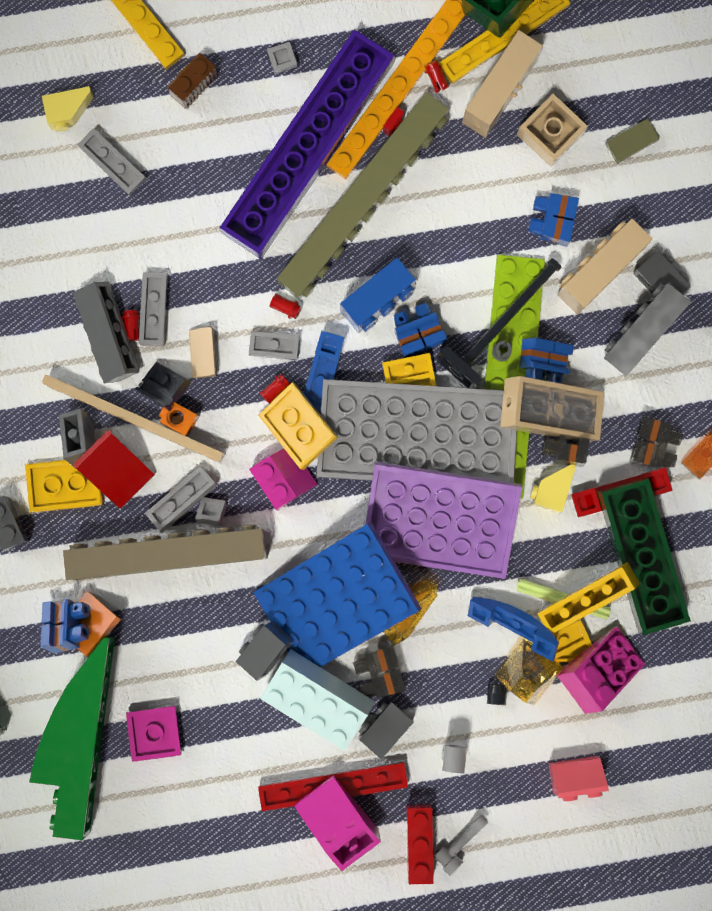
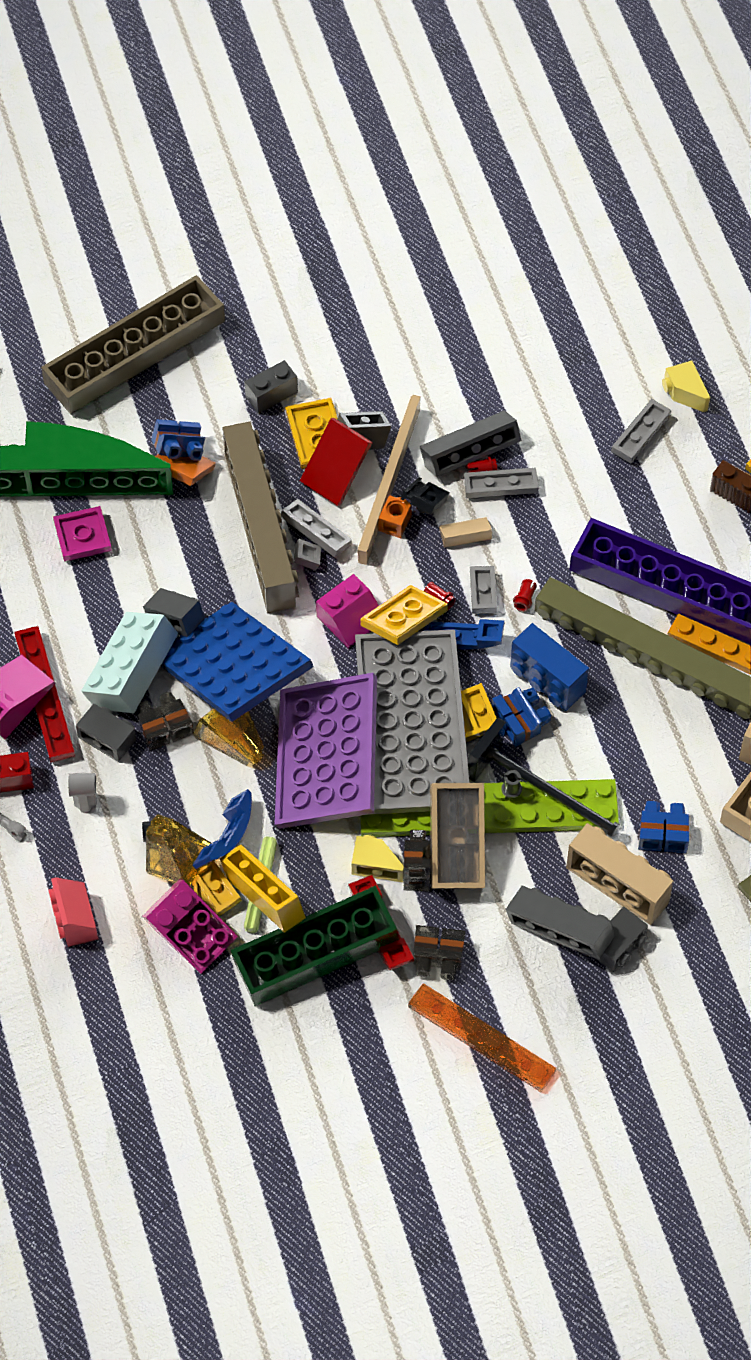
camera: 85 degrees right, 25 degrees down
red tile [383,107,404,137] -> none
blue hips [520,338,574,384] -> none

